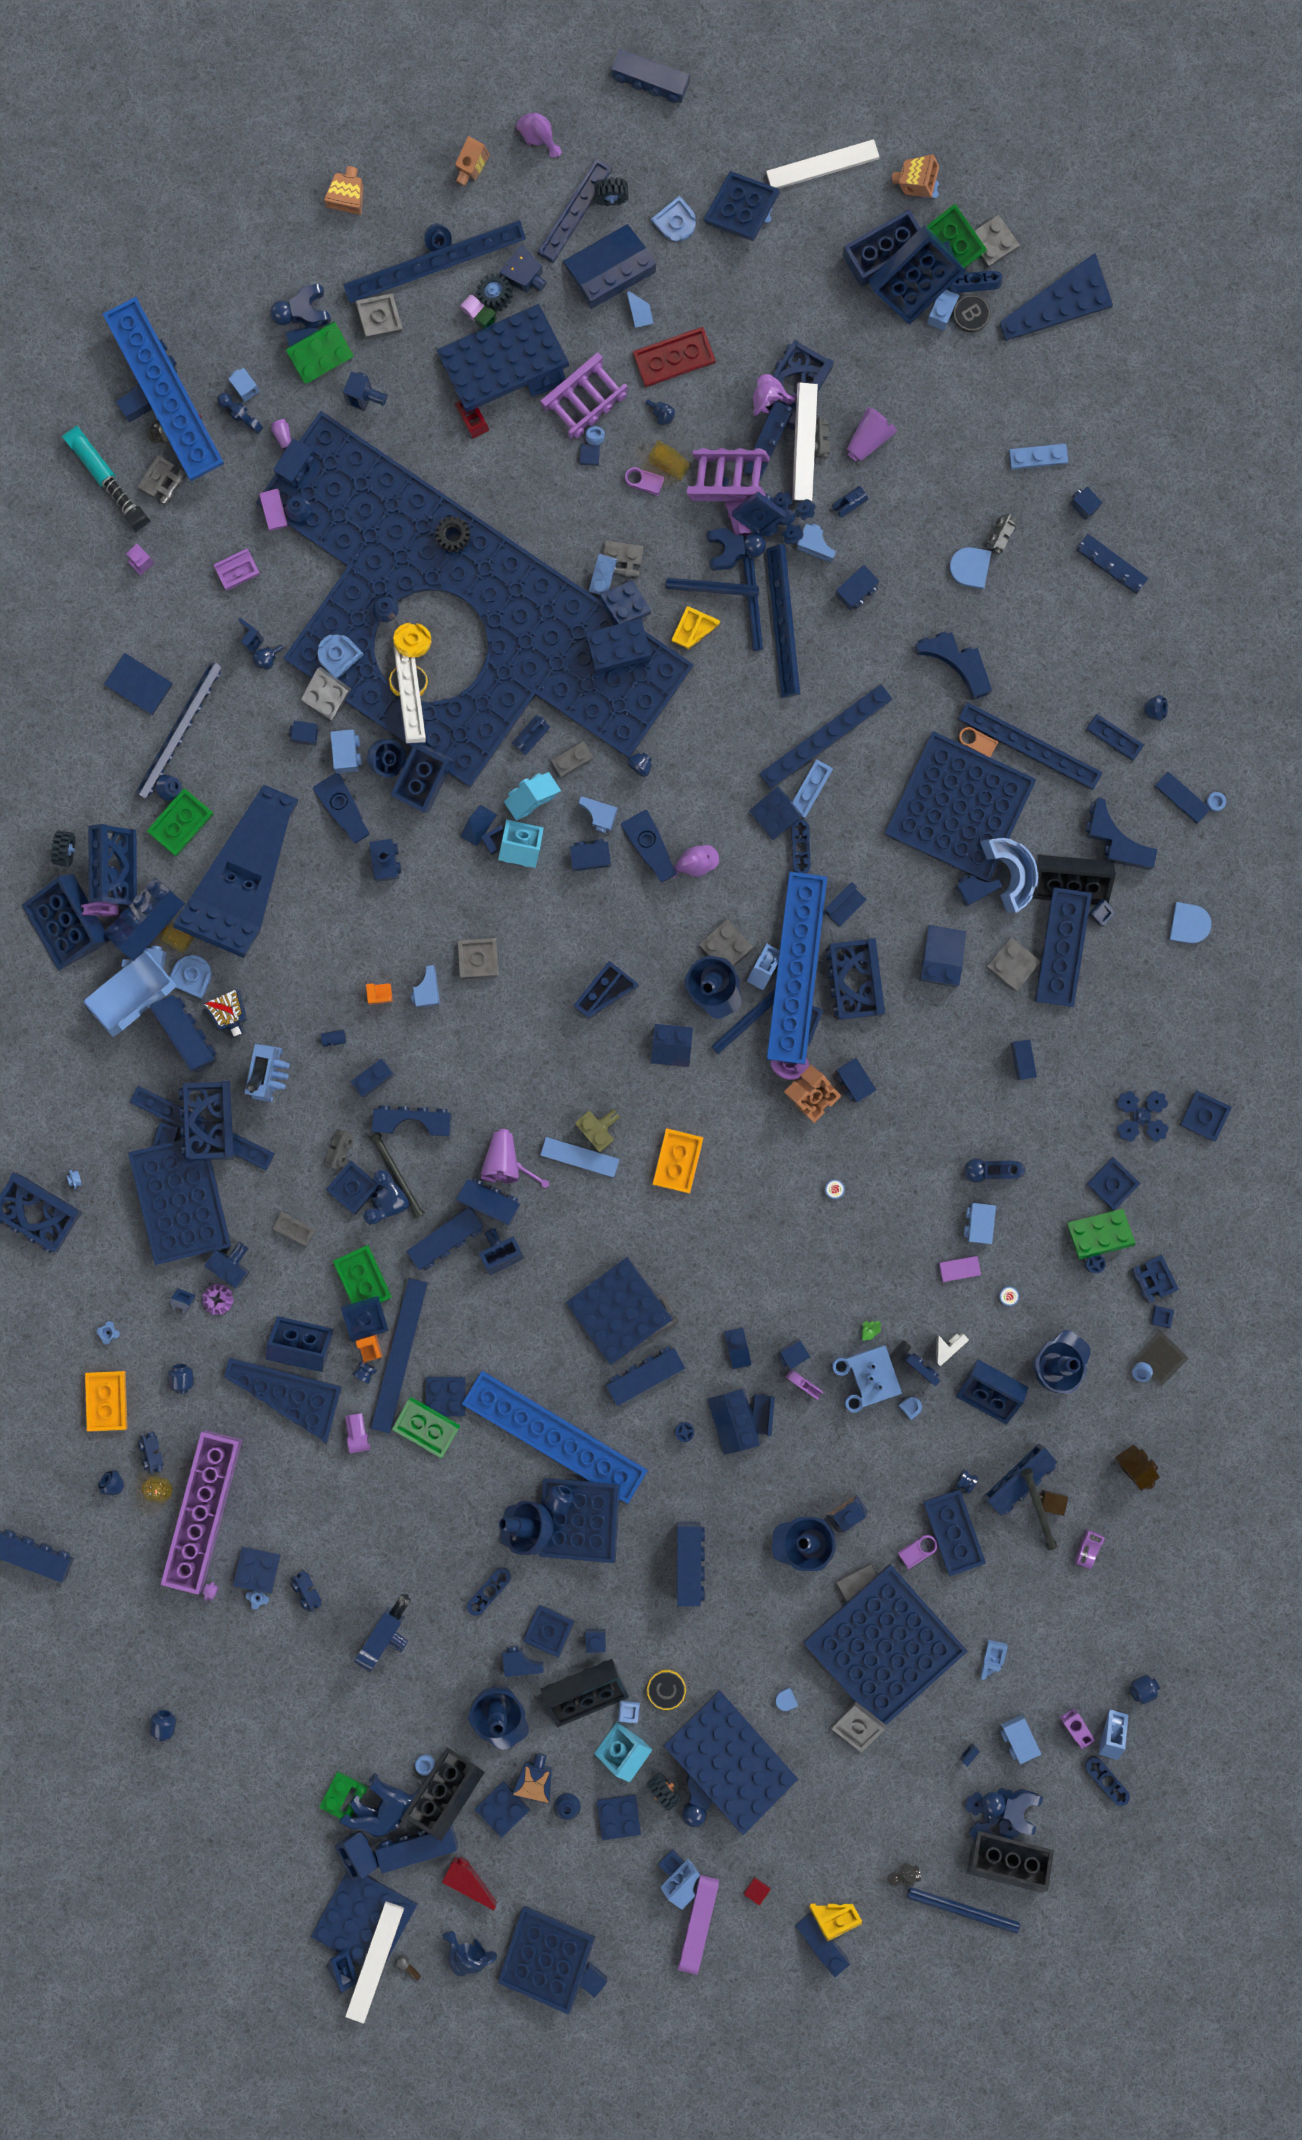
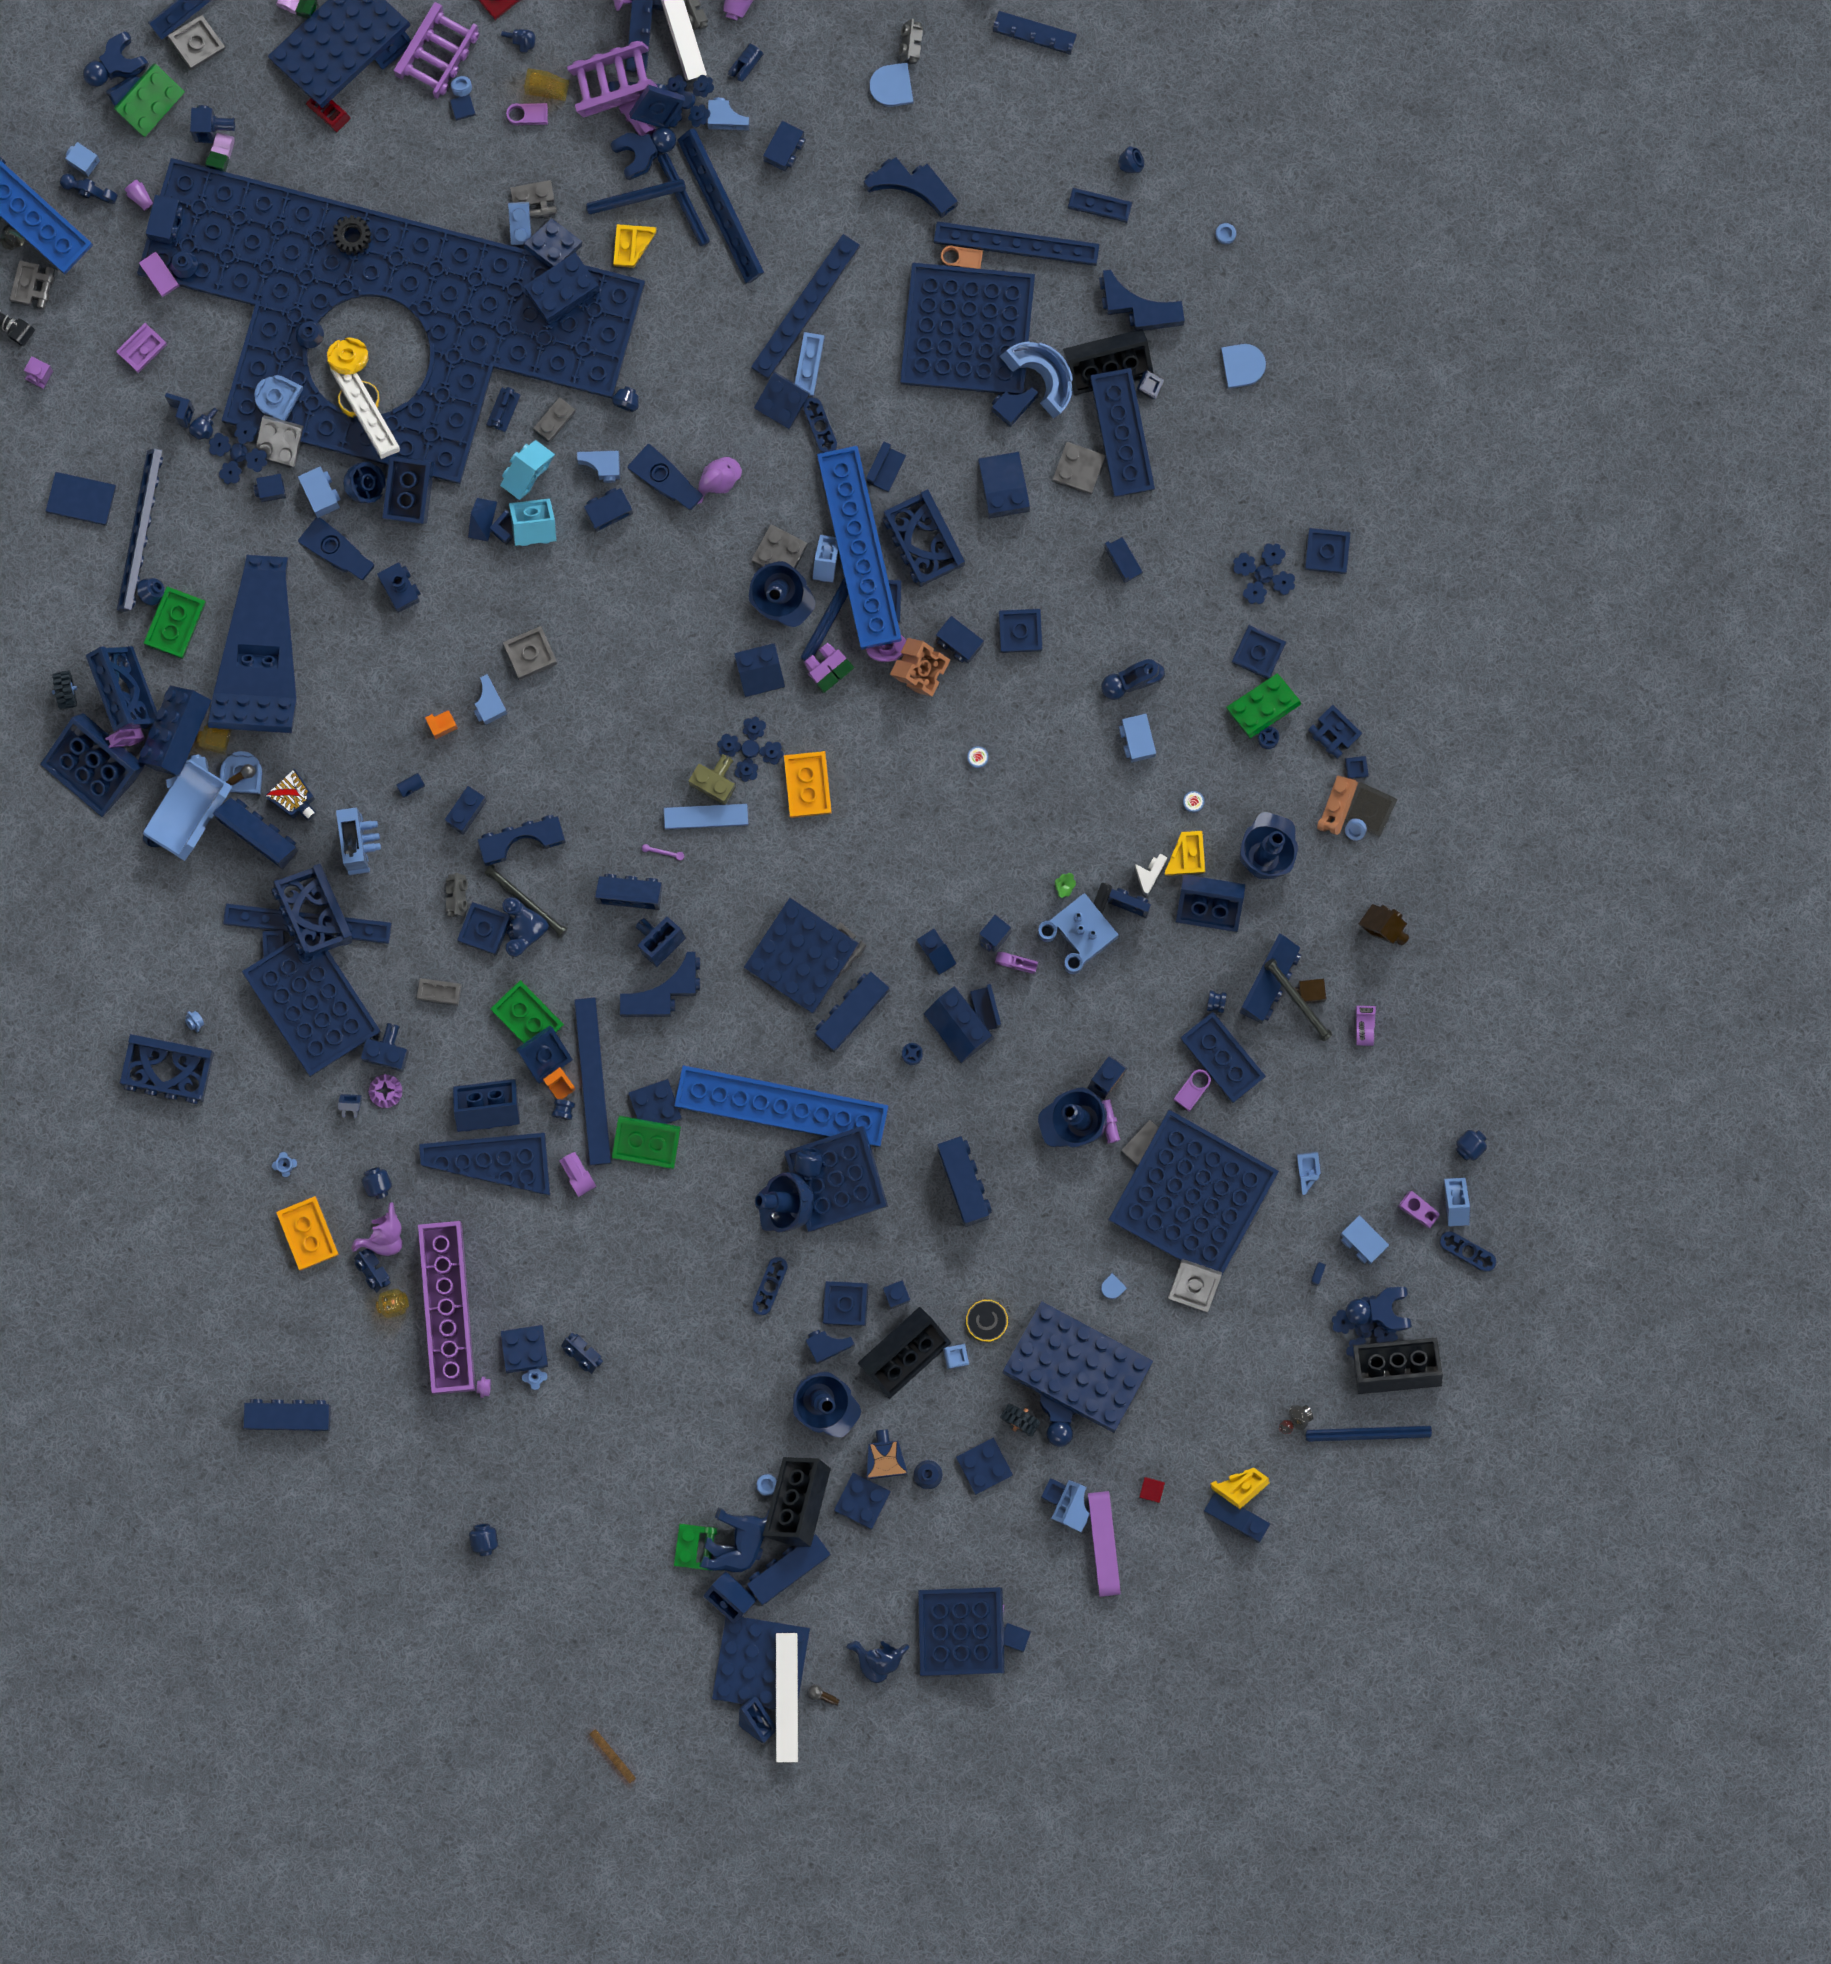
camera: 20 degrees left, 5 degrees down
dark blue cone [98,1470,124,1496] -> none
dark blue piece [354,1594,411,1672] -> none
dark blue brick [406,1207,484,1271] -> none
dark red slope [442,1857,497,1911] -> none
medium lavender cone [481,1129,519,1183] -> none
dark blue wedge [573,961,639,1019] -> none
medium azure slope [594,1722,652,1782] -> none
medium blue tile [899,1397,922,1420] -> none
medium lavender tile [939,1256,981,1282] -> none
dark blue tile [1154,771,1211,824] -> none
none -> leg [205,132,234,172]
none -> dark blue plant [209,421,267,484]
none -> piece [226,764,255,786]
none -> medium lavender piece [351,1202,402,1256]
none -> clear orange bar [589,1729,636,1783]
none -> dark blue arch [620,952,700,1017]
none -> dark blue plant [717,716,784,782]
none -> medium lavender hips [804,643,855,693]
none -> dark blue plate [999,609,1042,653]
none -> medium lavender pin [1102,1099,1120,1144]
none -> yellow wing [1165,831,1205,876]
none -> nougat plate [1317,776,1358,835]

